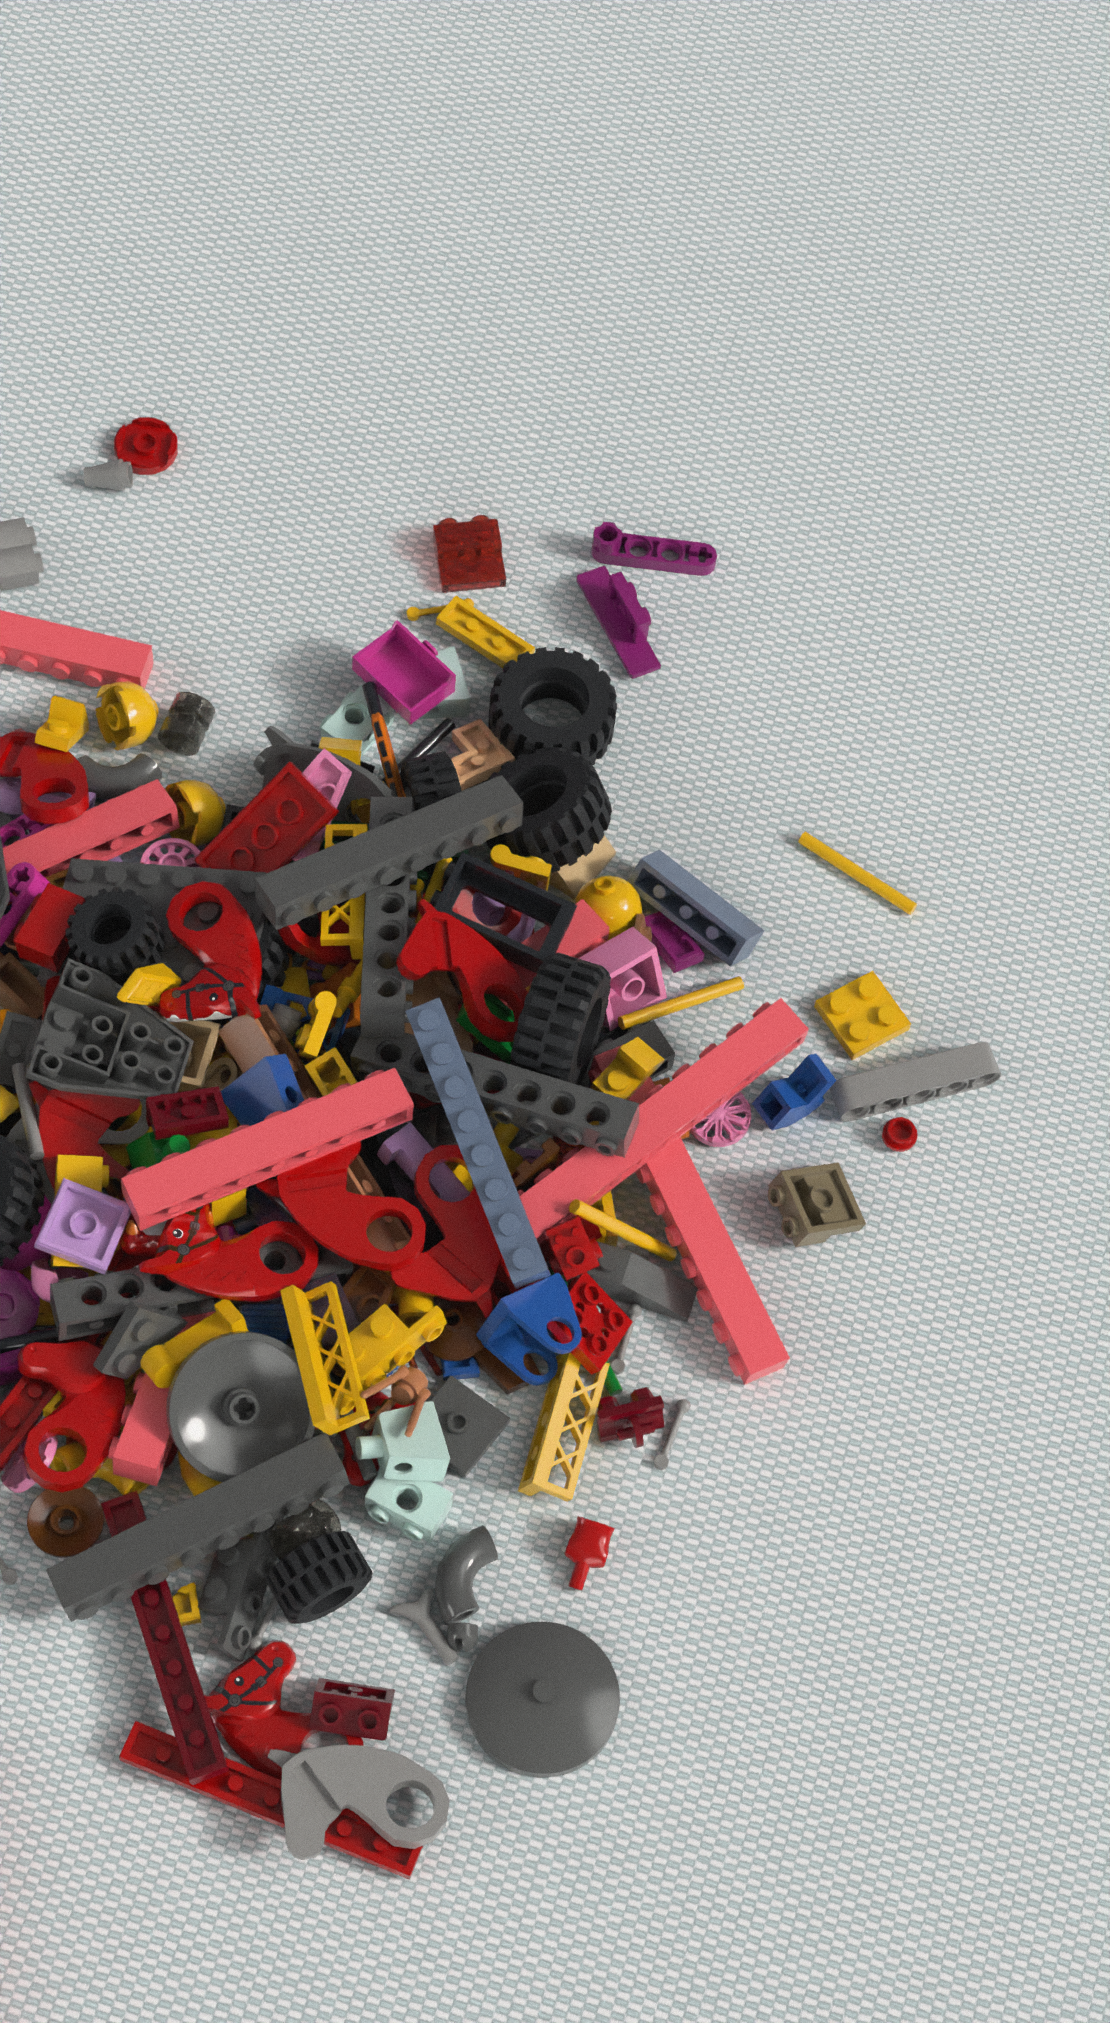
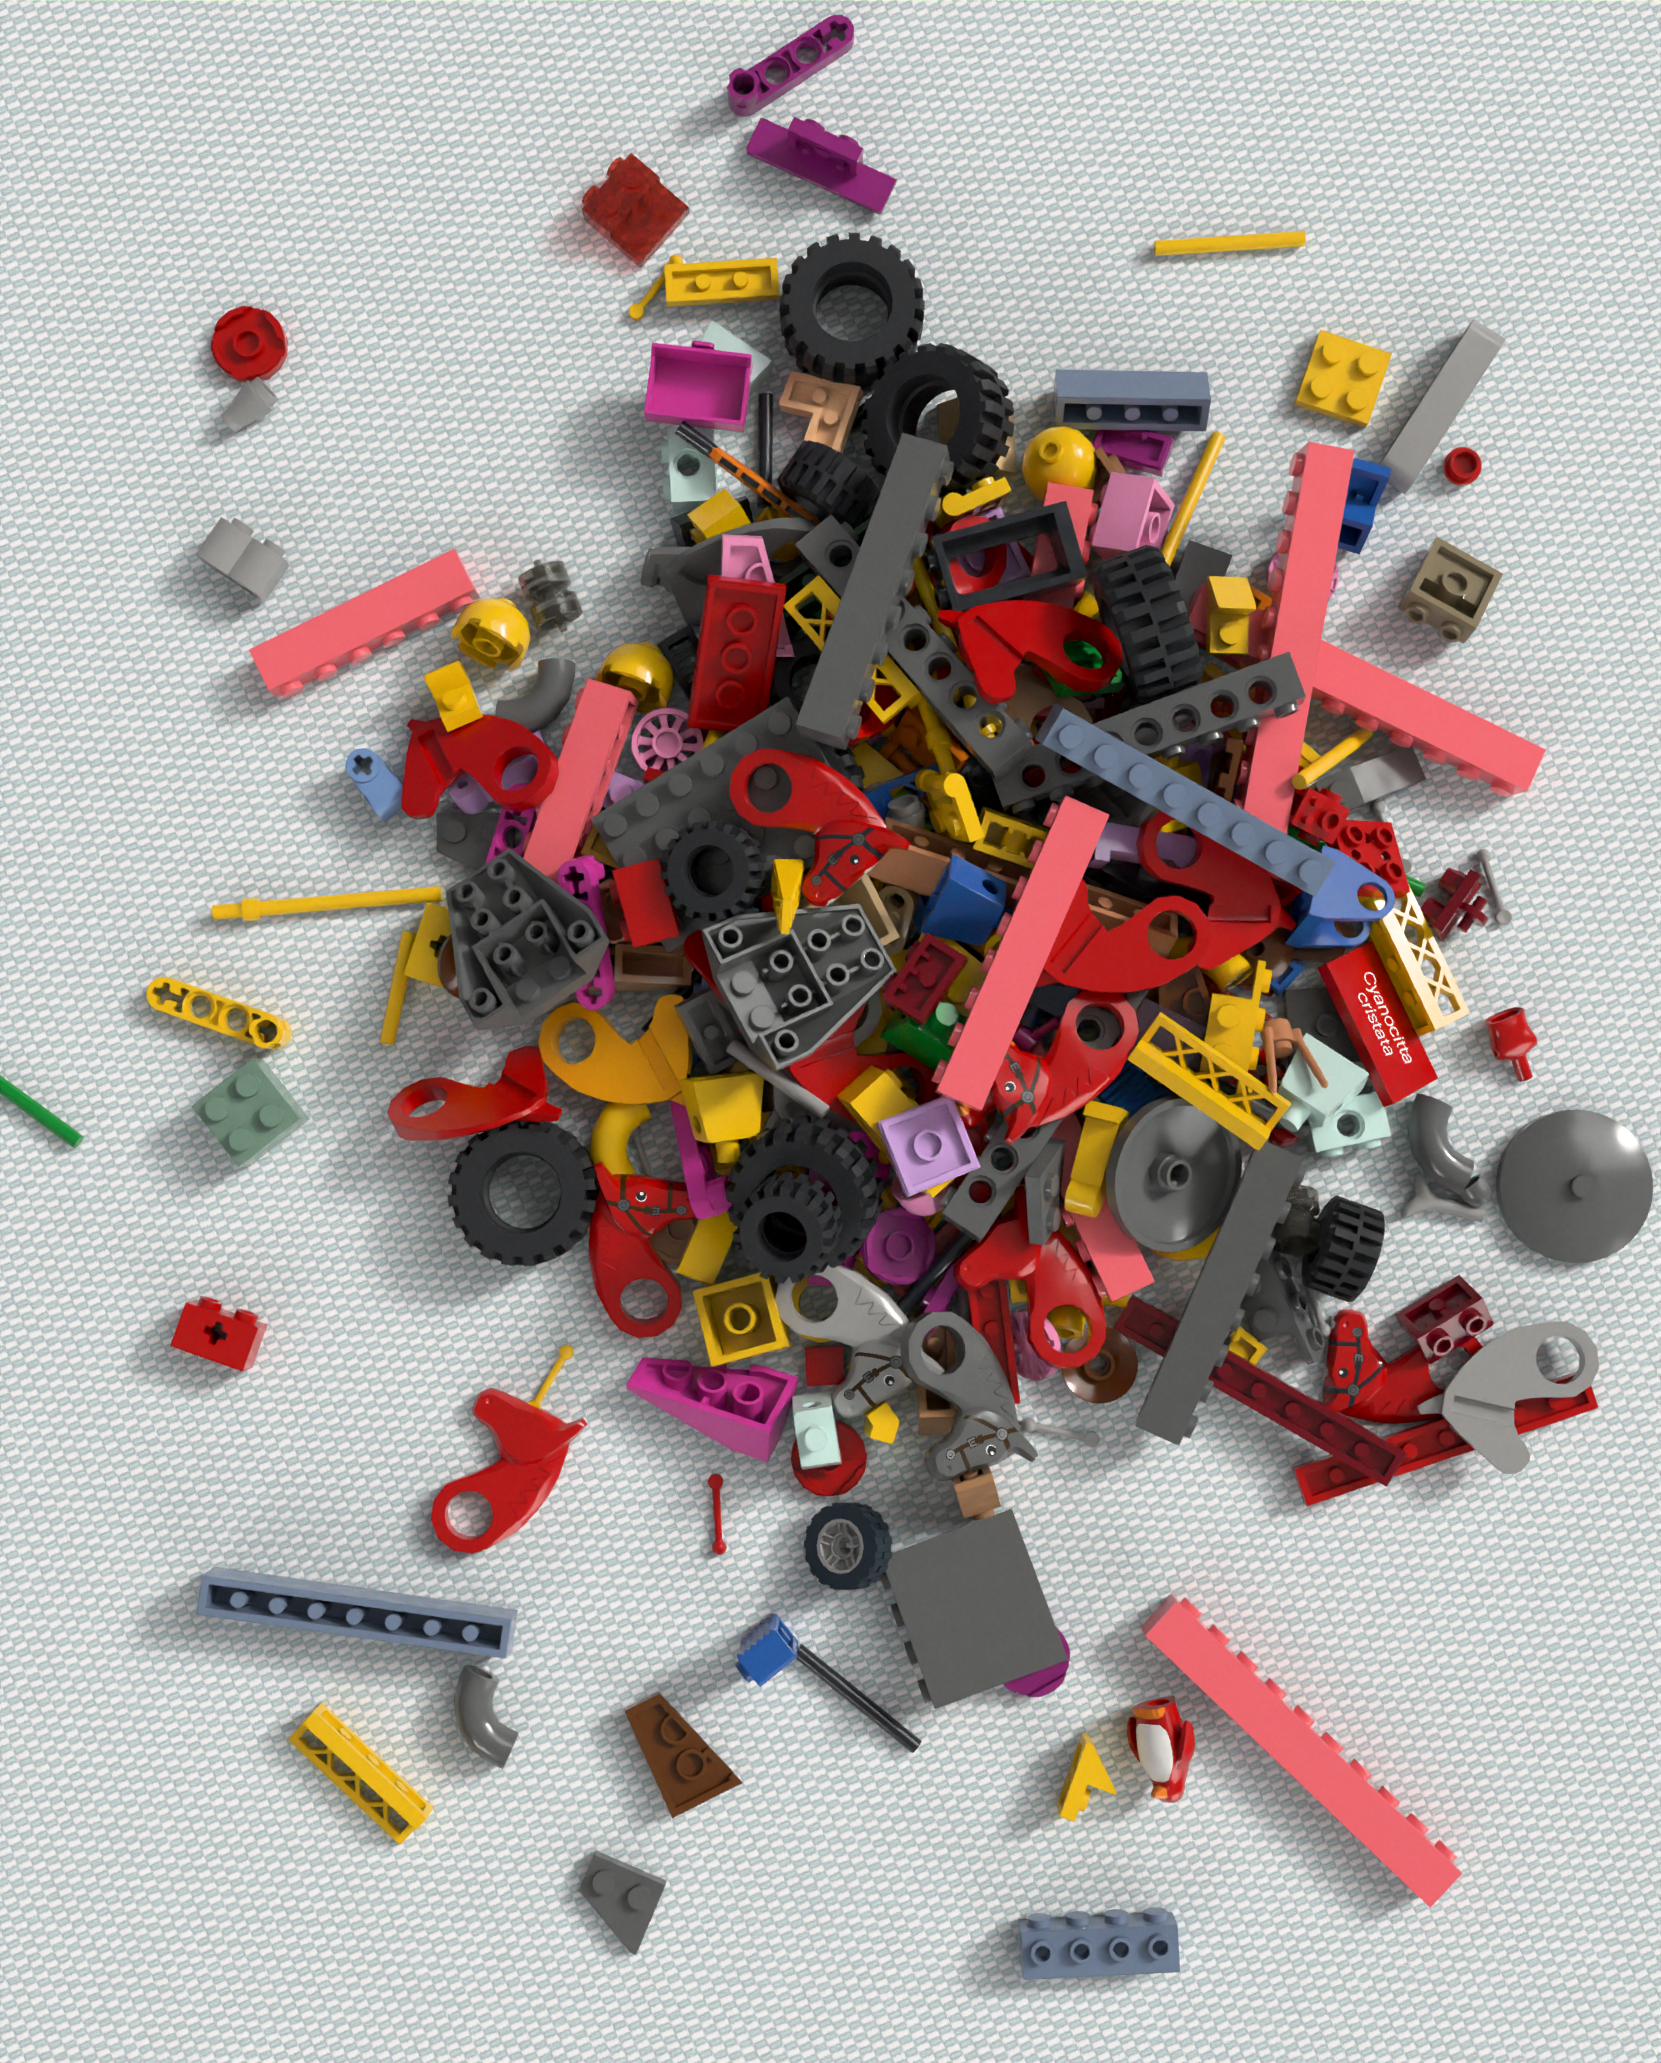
camera: 30 degrees left, 25 degrees up
none -> red tile [1317,941,1438,1107]

